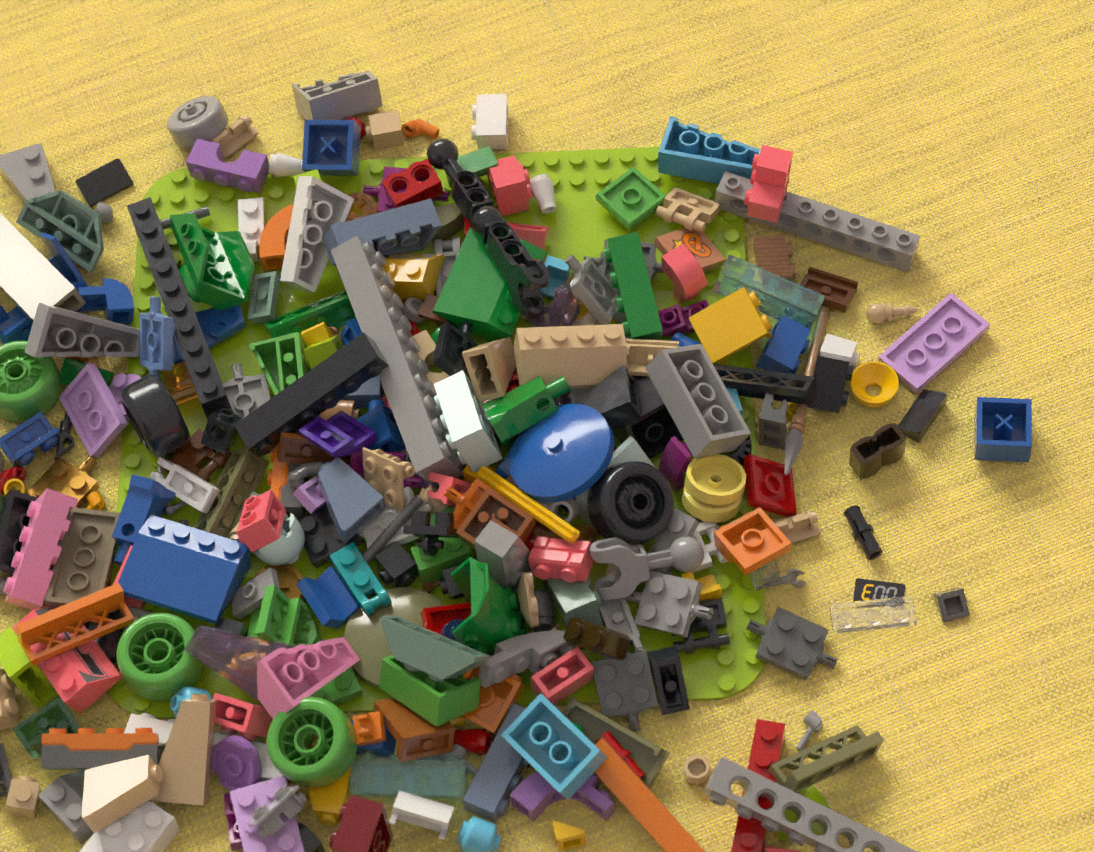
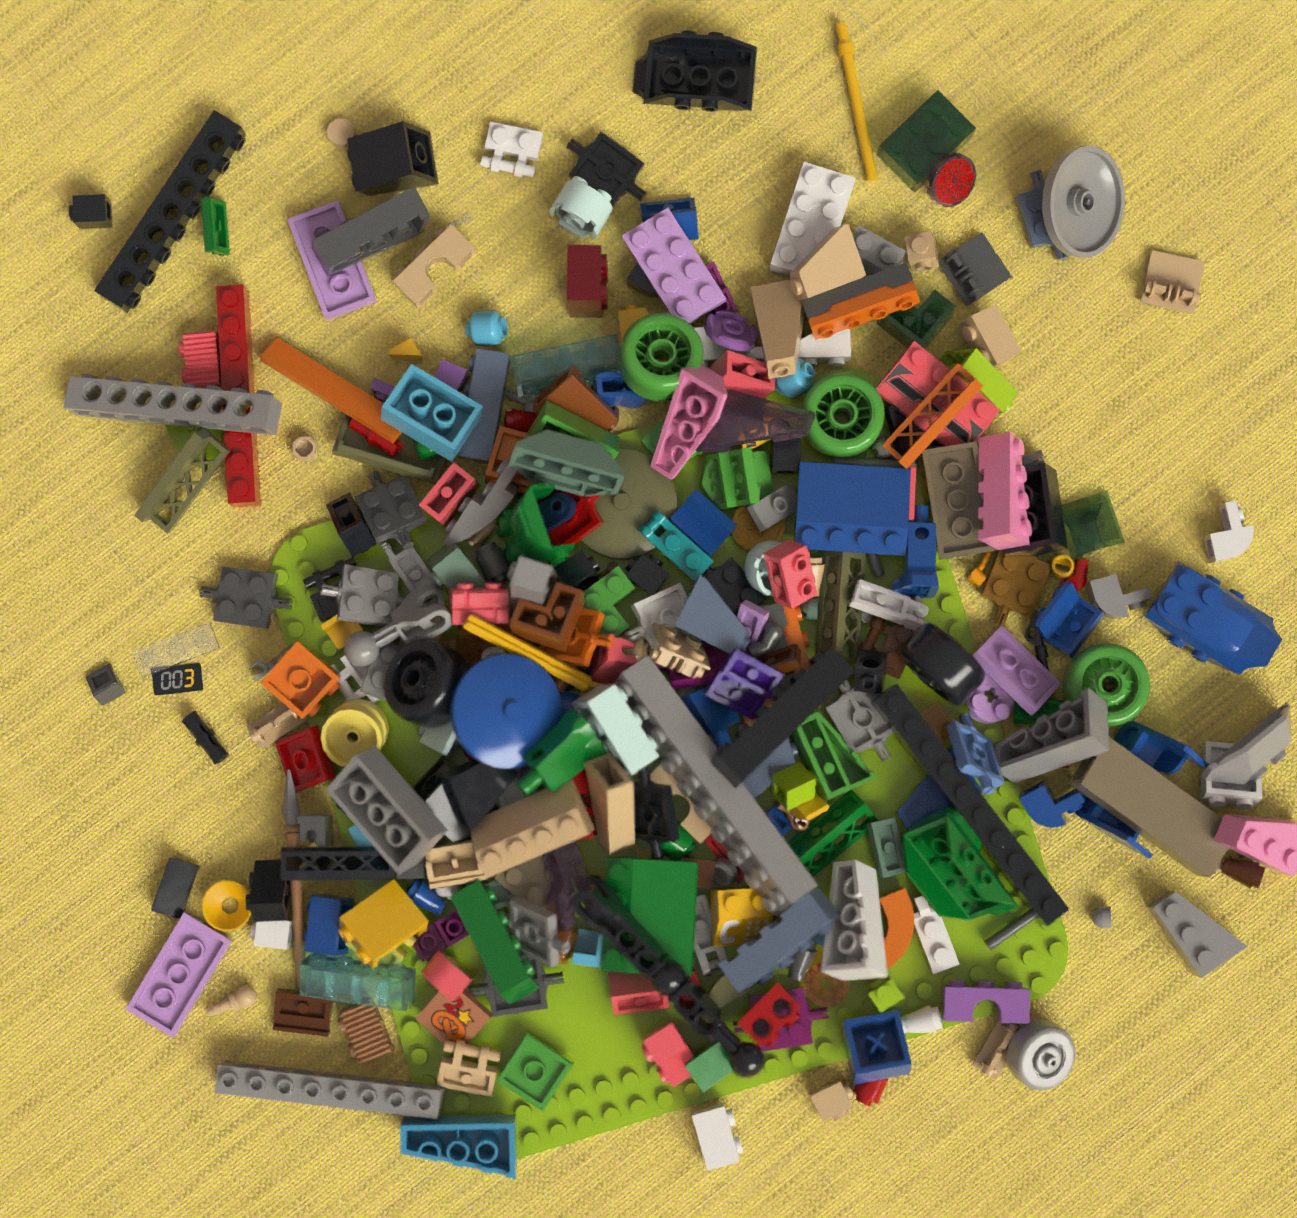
camera: 160 degrees right, 25 degrees up
sand green wedge [16,190,104,272] -> none
black slope [75,158,134,207] -> none
light grey hinge [247,785,307,840] -> none
light grey wedge [292,71,383,120] -> none
orange tile [353,711,386,747] -> none
dark grey bar [362,495,424,563] -> none
white hinge [389,791,454,840] -> none
orange arm [401,119,440,140] -> none
black hips [403,511,459,556] -> none
tan dish [518,572,539,628] -> none
white cone [530,174,557,214] -> none
dark brown brick [563,617,631,660] -> none
magenta slope [659,436,692,492] -> none
coral brick [744,145,793,223] -> none
light grey hand [796,711,823,751] -> none
dark brown brick [849,423,906,478] -> none
blue brick [974,397,1032,462] -> none

